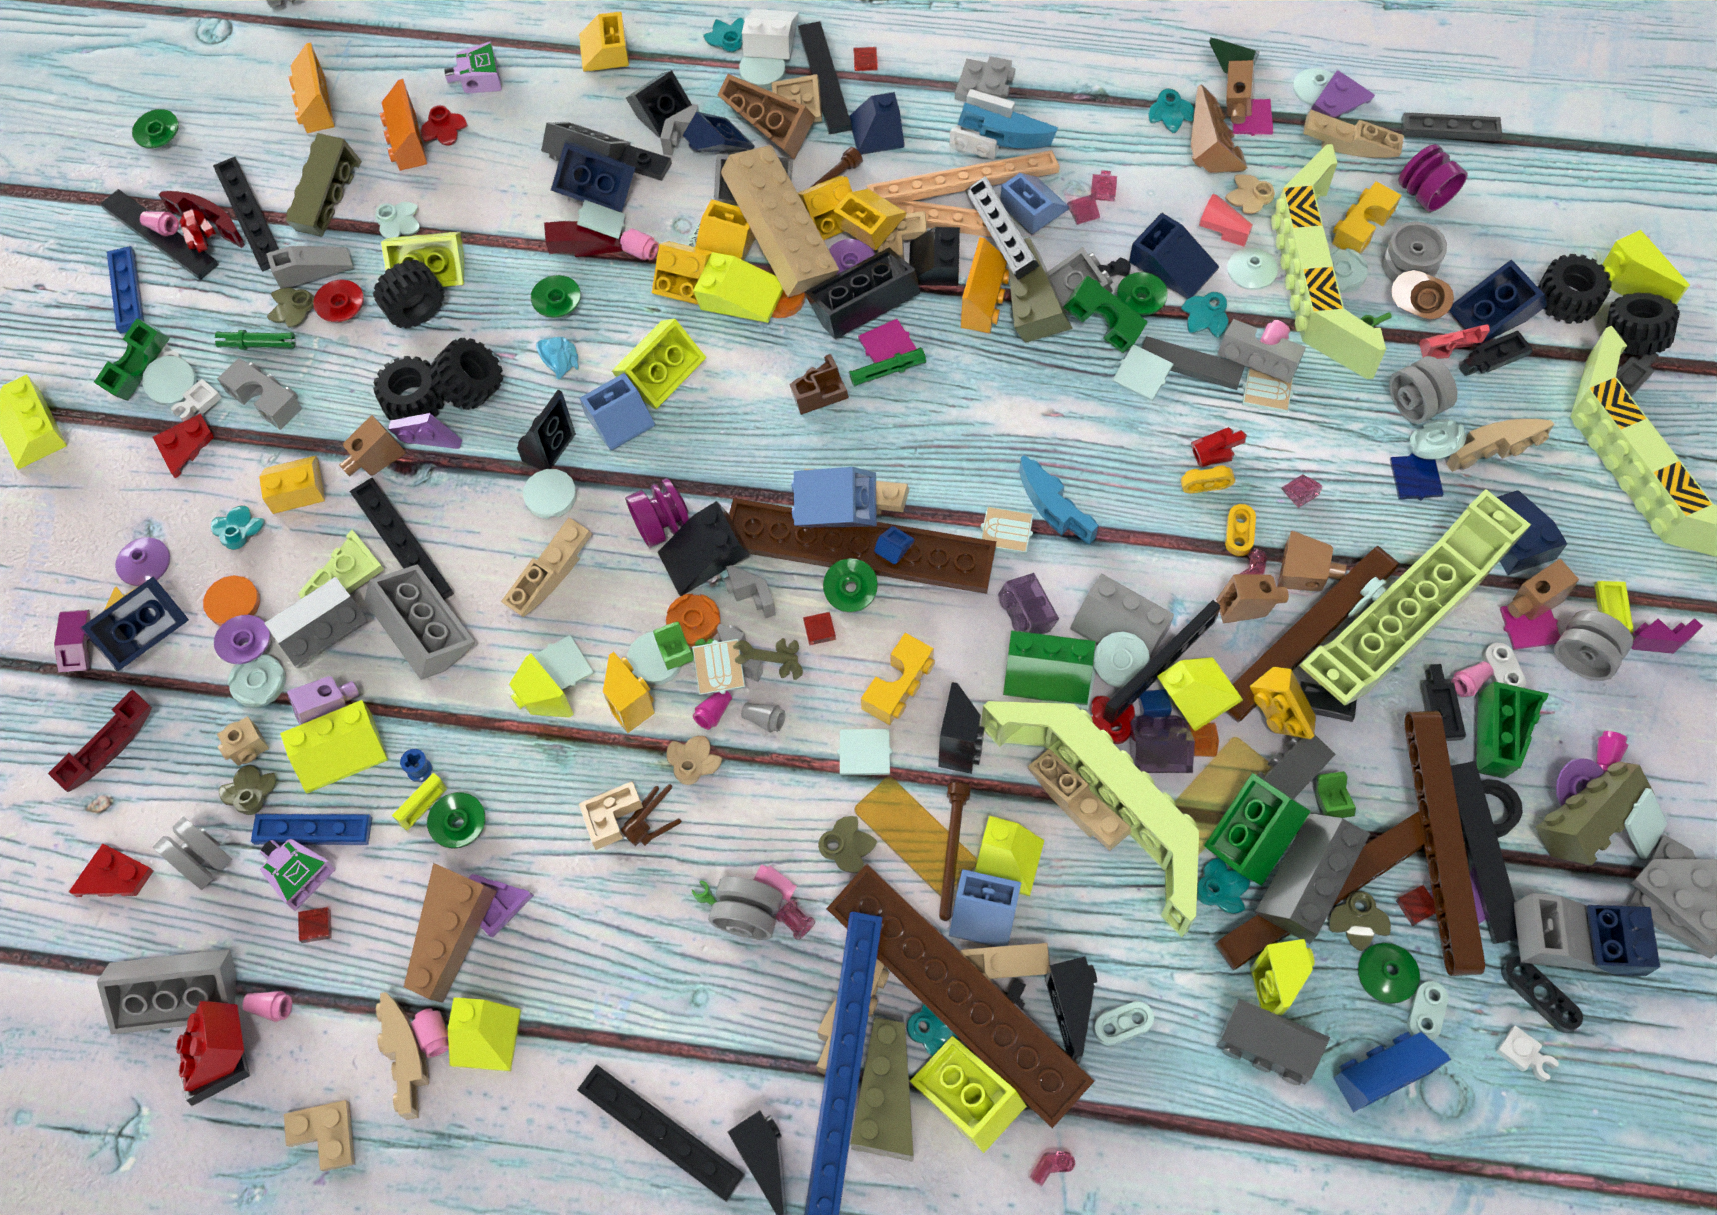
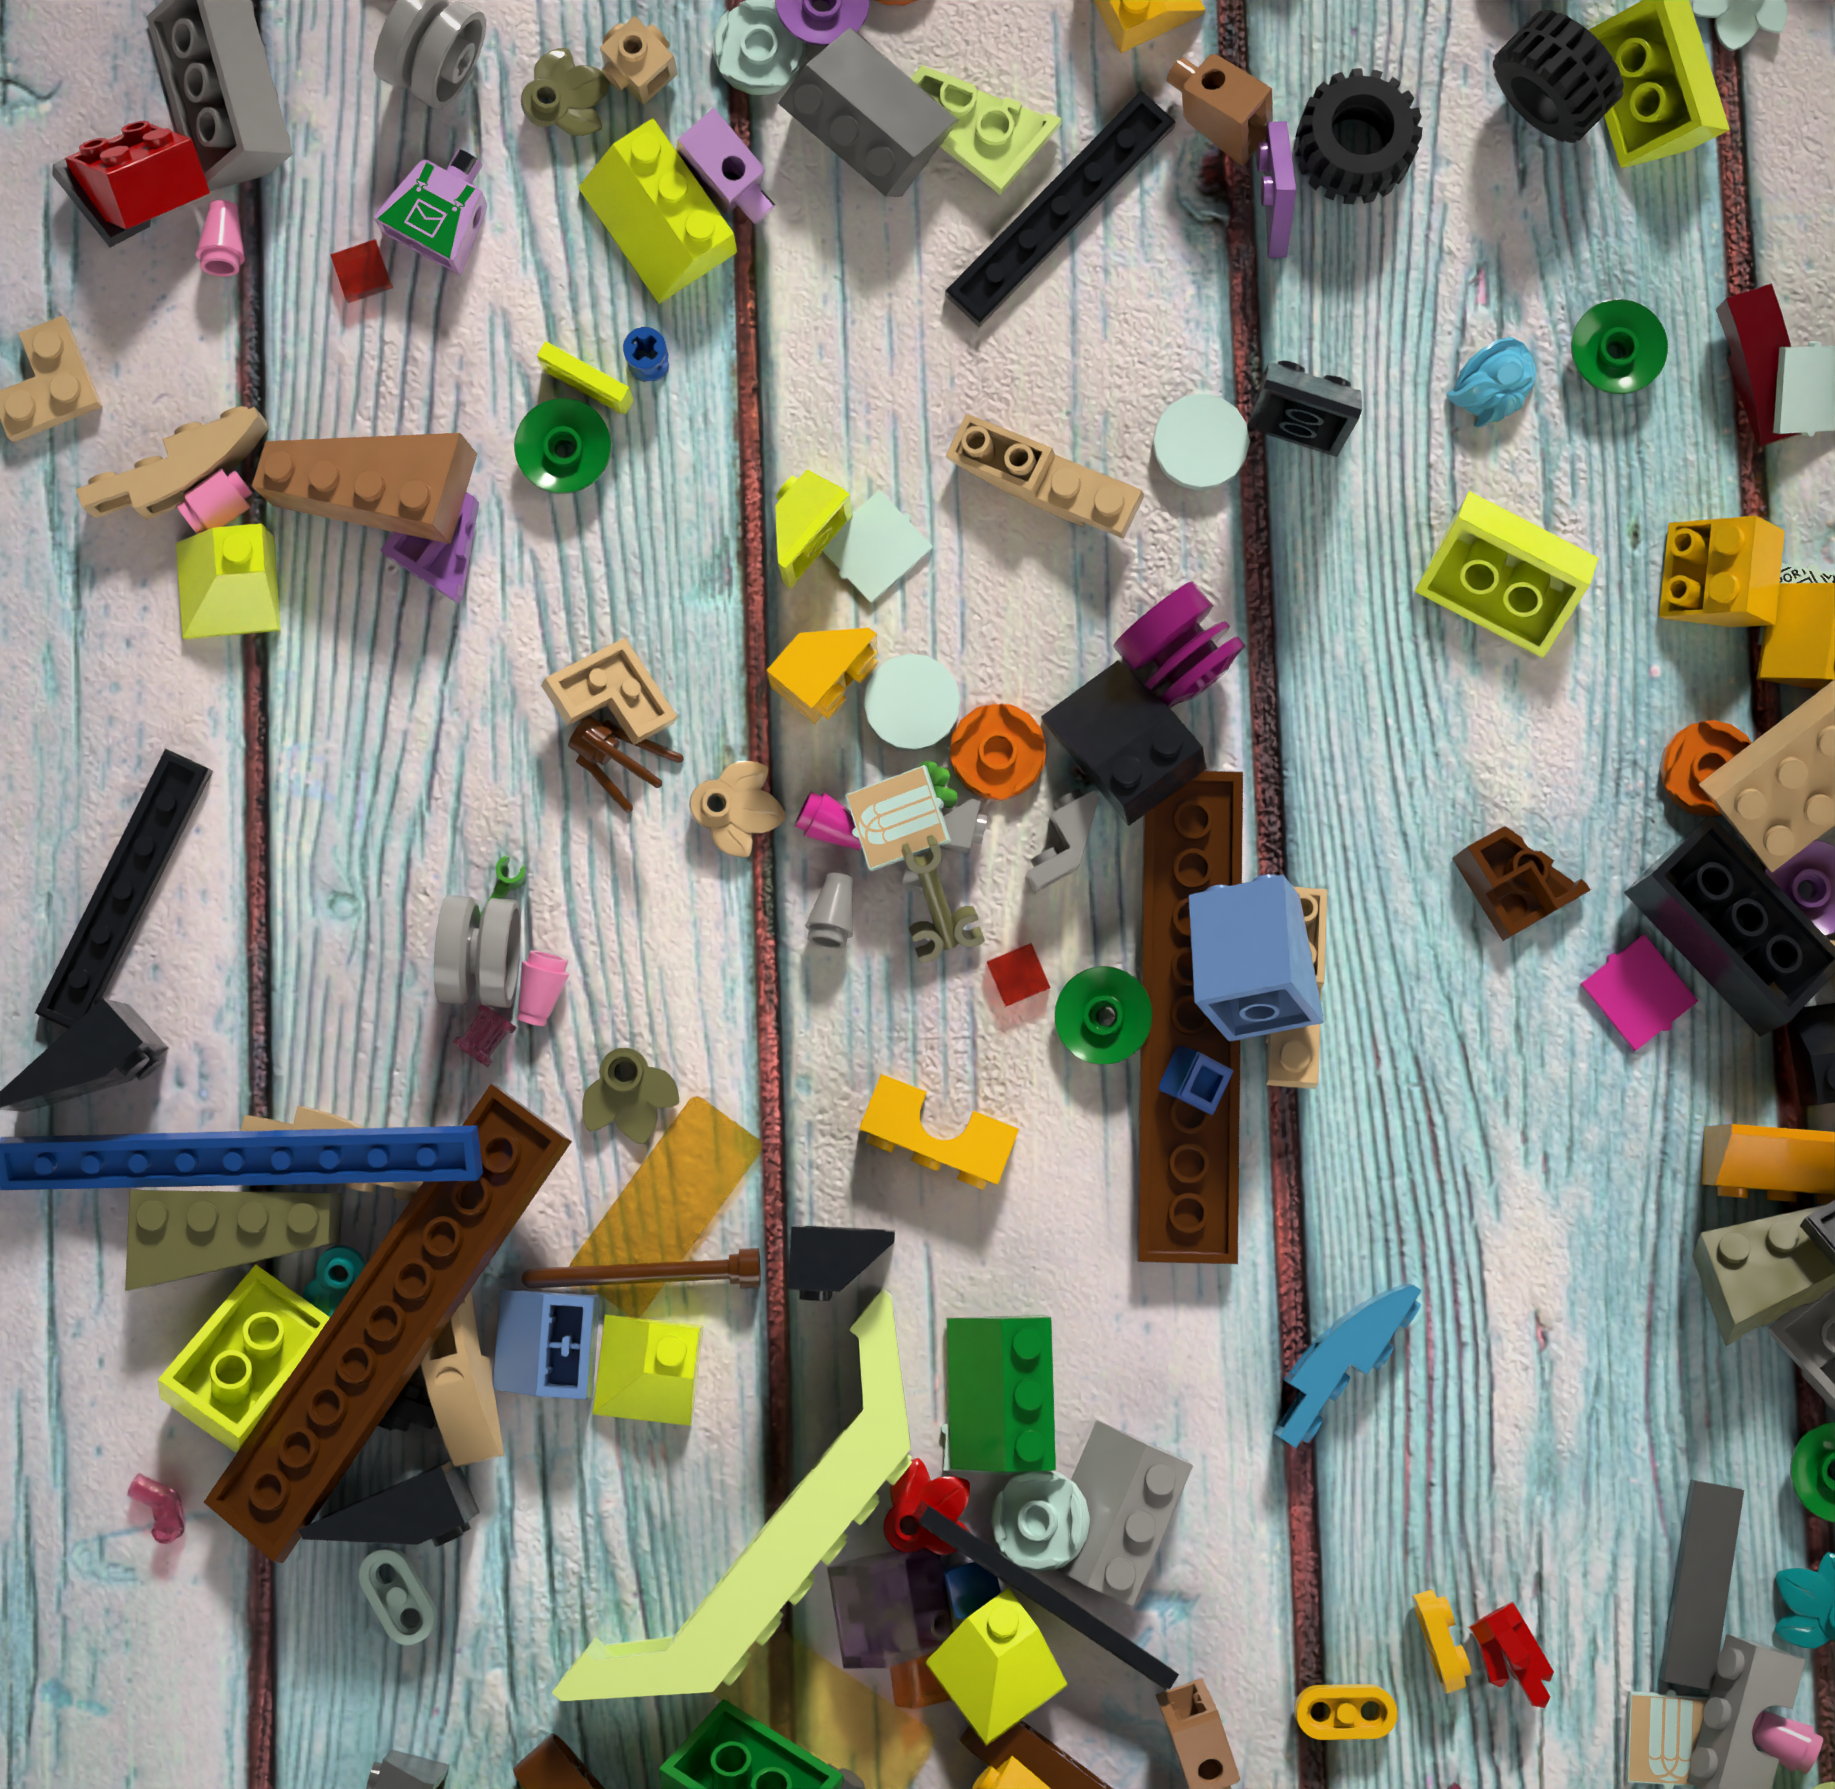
camera: 75 degrees right, 20 degrees up
blue tile [251,814,372,845] -> none
light grey slope [364,564,475,680] -> none
black tyre [430,338,503,410] -> none
medium blue slope [580,373,655,451] -> none
bright pink brick [620,228,659,260] -> none
bright green bracket [653,621,694,670] -> none
neon yellow slope [693,252,784,323] -> none
light aqua piece [837,729,892,775] -> none
green pin [849,347,926,387] -> none
piece [981,506,1033,555] -> none
clear purple brick [998,573,1059,634] -> none
tan slope [1028,749,1131,851] -> none
green arch [1063,276,1148,353] -> none
light aqua piece [1112,345,1173,401] -> none
teal plate [1197,858,1250,914] -> none
clear pink arm [1239,548,1267,575] -> none

